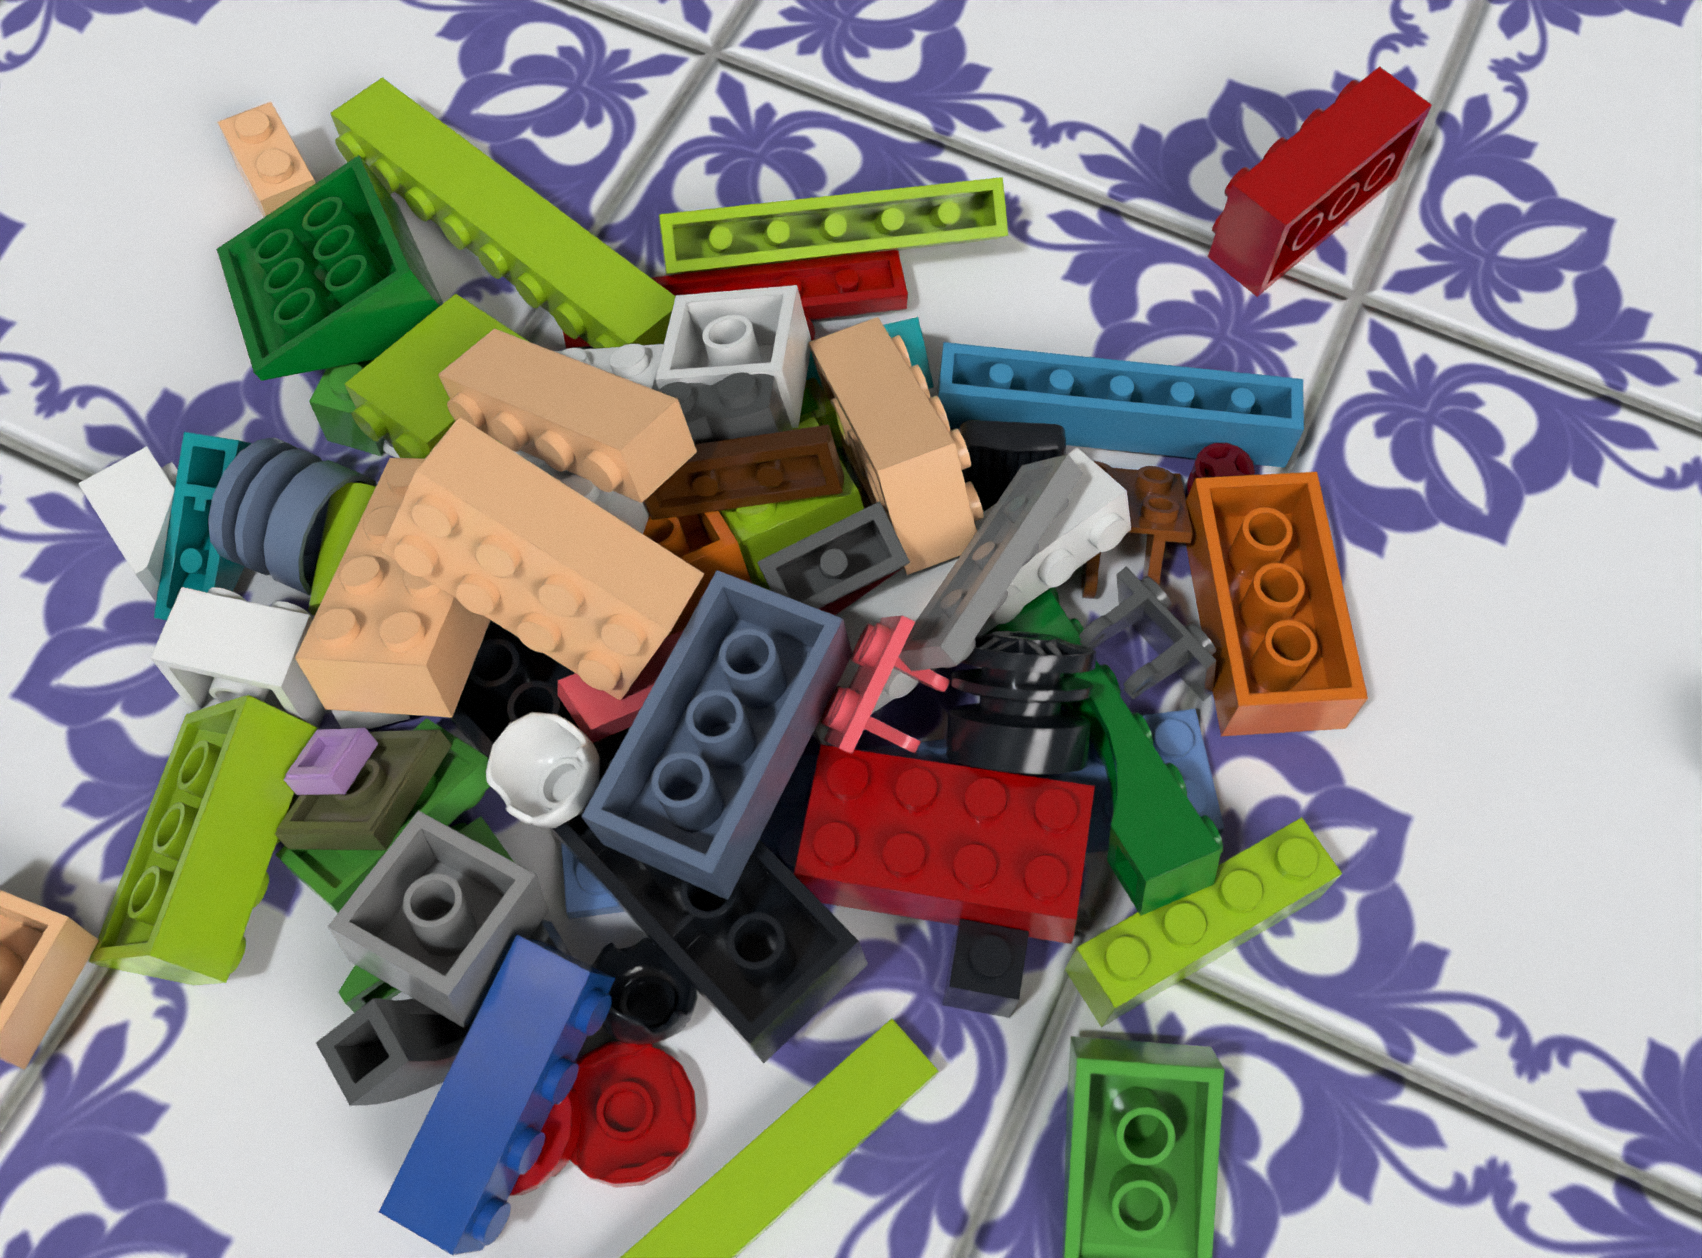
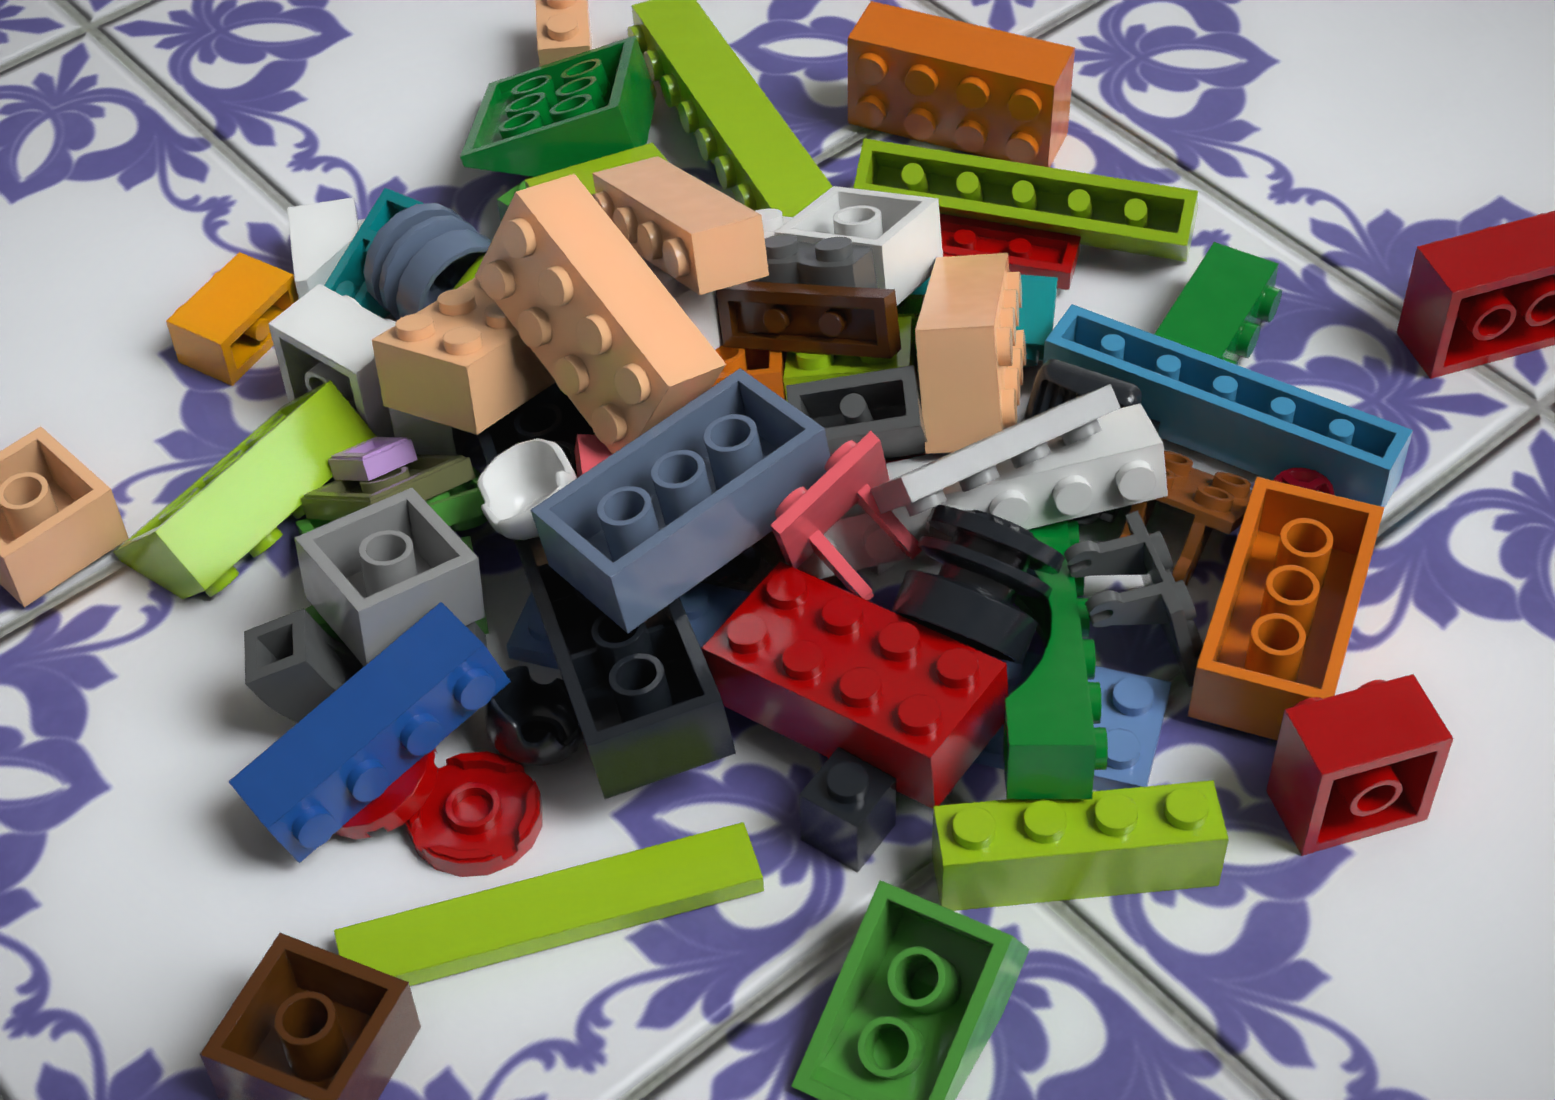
camera: 30 degrees right, 15 degrees down
none -> light orange brick [166,252,299,386]
none -> orange brick [847,1,1075,167]
none -> green brick [1154,242,1282,365]
none -> red brick [1266,674,1454,856]

